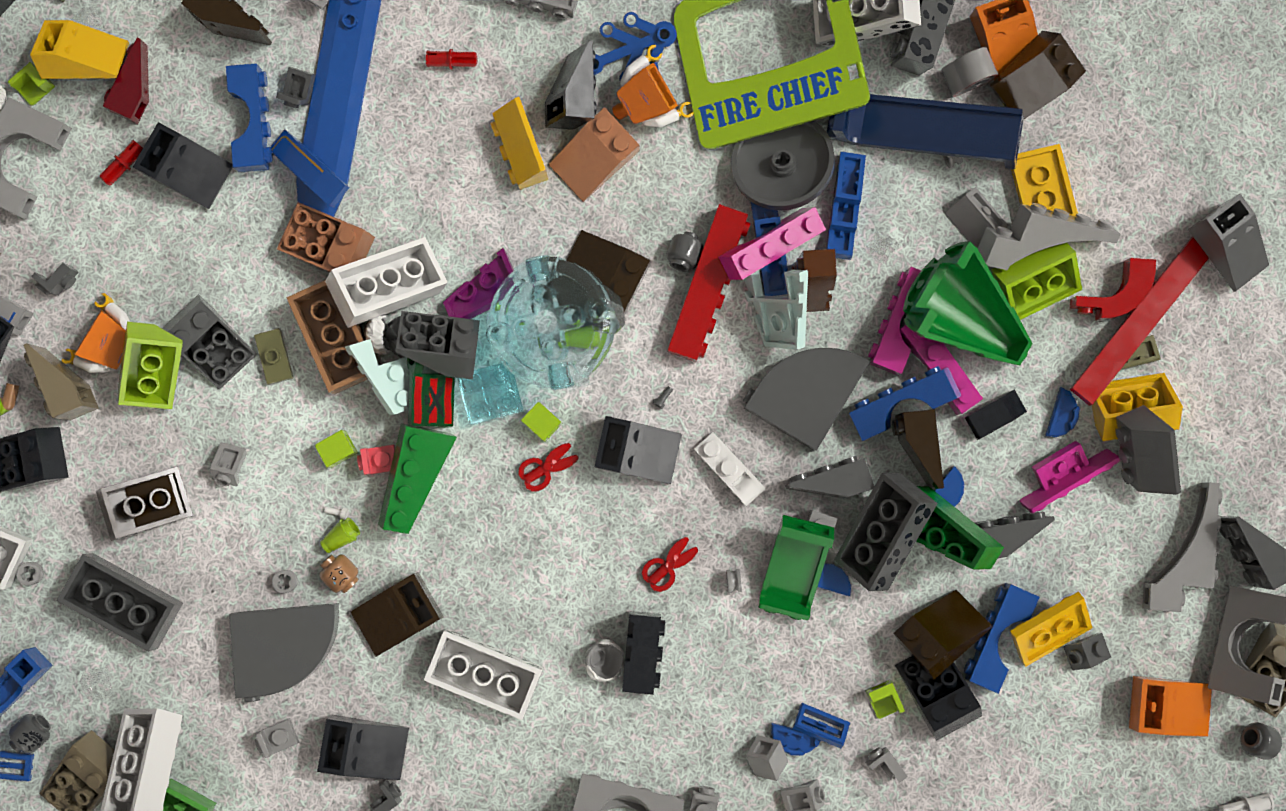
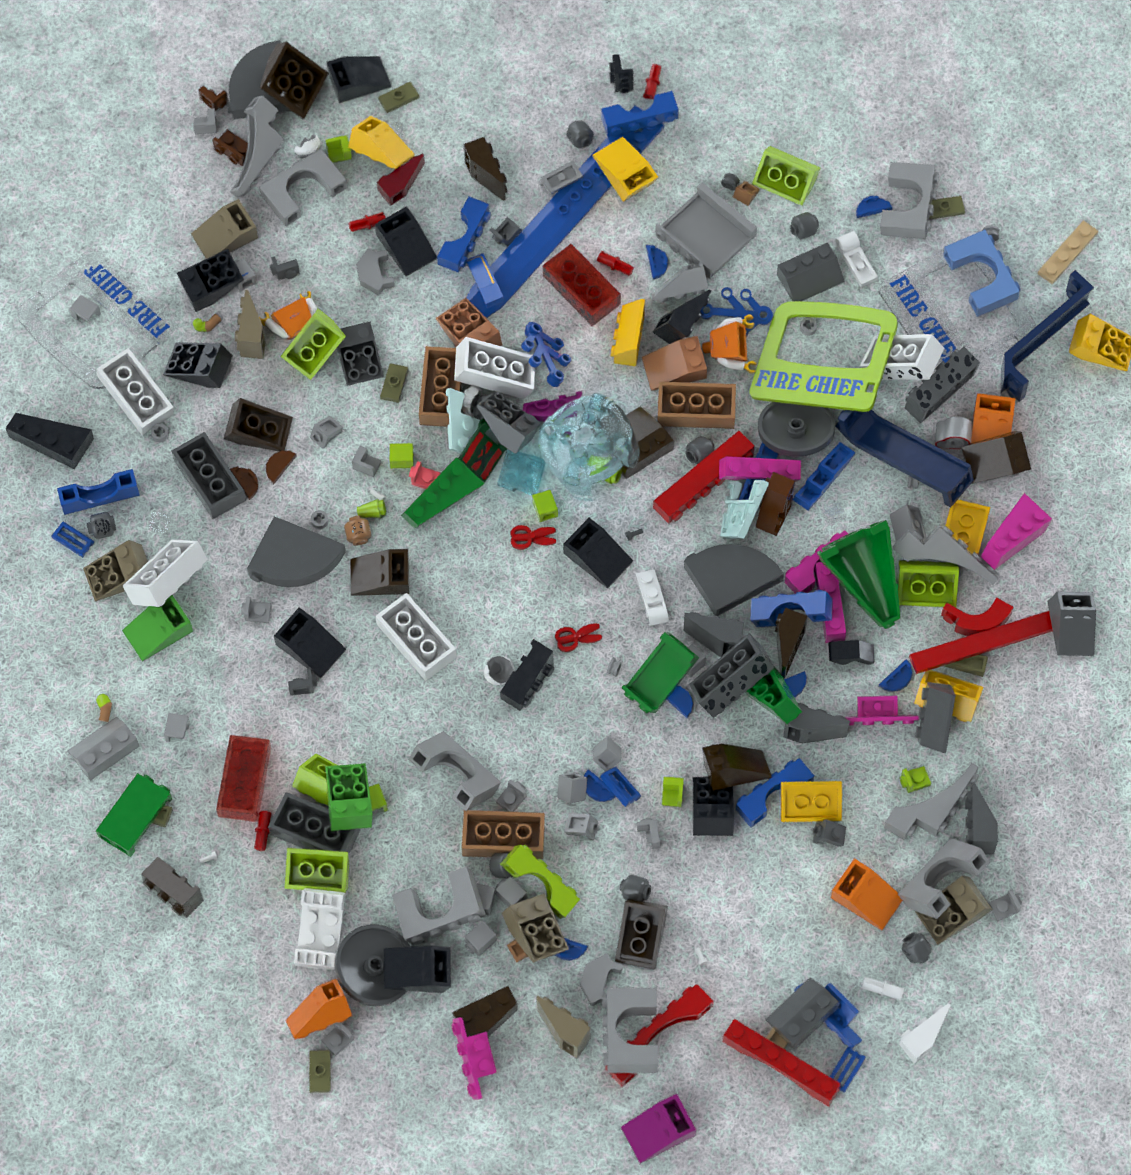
camera: 30 degrees right, 20 degrees down
none -> reddish brown tile [230,466,258,500]
none -> reddish brown tile [266,451,297,485]
none -> light grey panel [352,446,381,477]
none -> light grey piece [356,248,395,295]
none -> blue plant [521,322,571,387]
none -> clear red brick [542,244,621,326]
none -> light grey panel [593,736,621,771]
none -> blue tile [646,245,668,280]
none -> light grey slope [652,262,708,303]
none -> medium nougat brick [658,382,736,429]
none -> light grey bush [800,317,817,336]
none -> lime bracket [899,766,931,793]
none -> dark pink wedge [981,493,1052,570]

